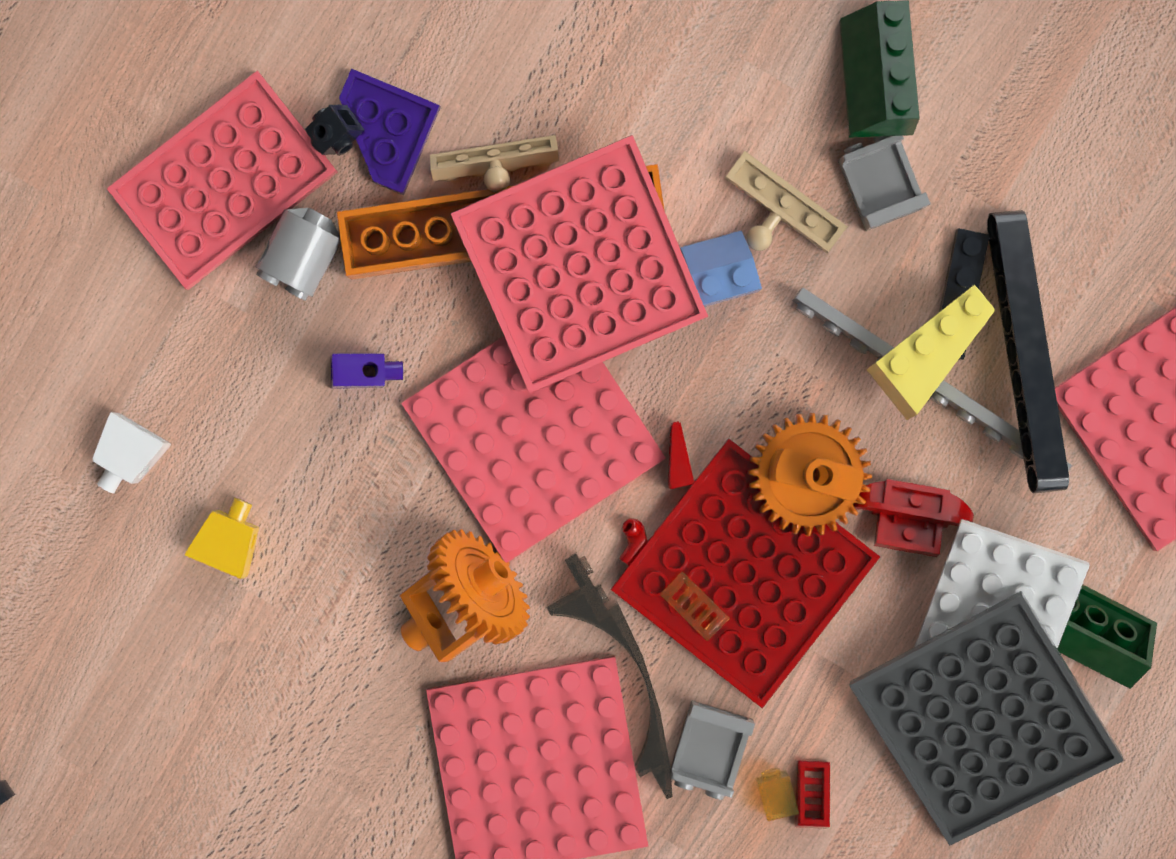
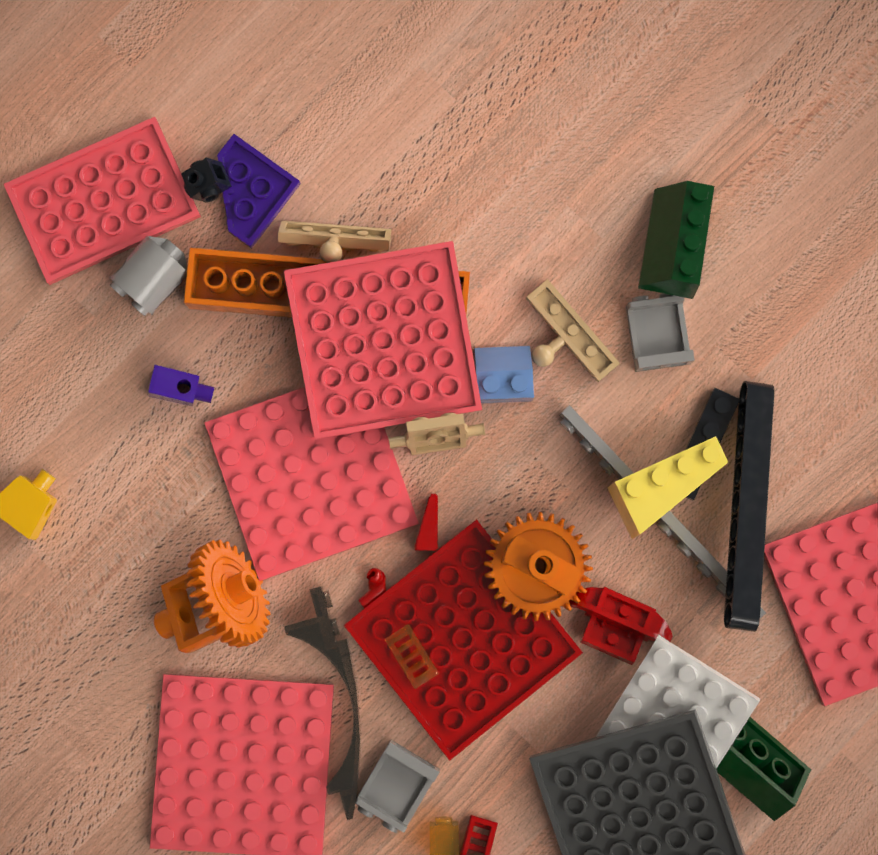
camera: 15 degrees right, 5 degrees down
none -> tan plate [388,413,485,455]

